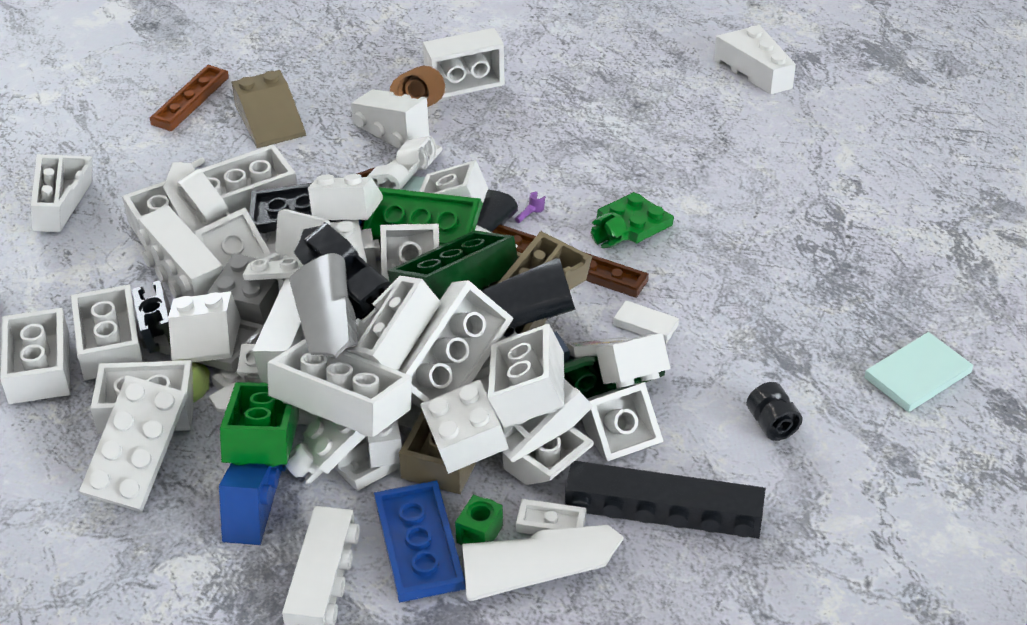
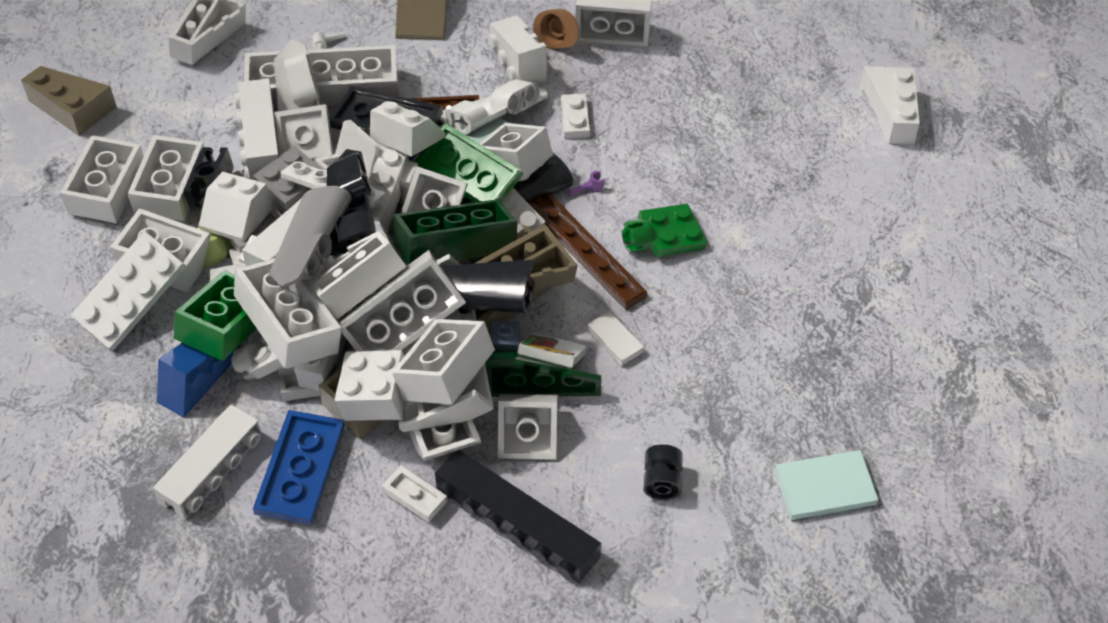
camera: 25 degrees right, 10 degrees up
green brick [455,494,503,545] -> none
white panel [462,525,624,601] -> none
white brick [596,333,670,388] -> none
none -> white plate [561,94,590,139]

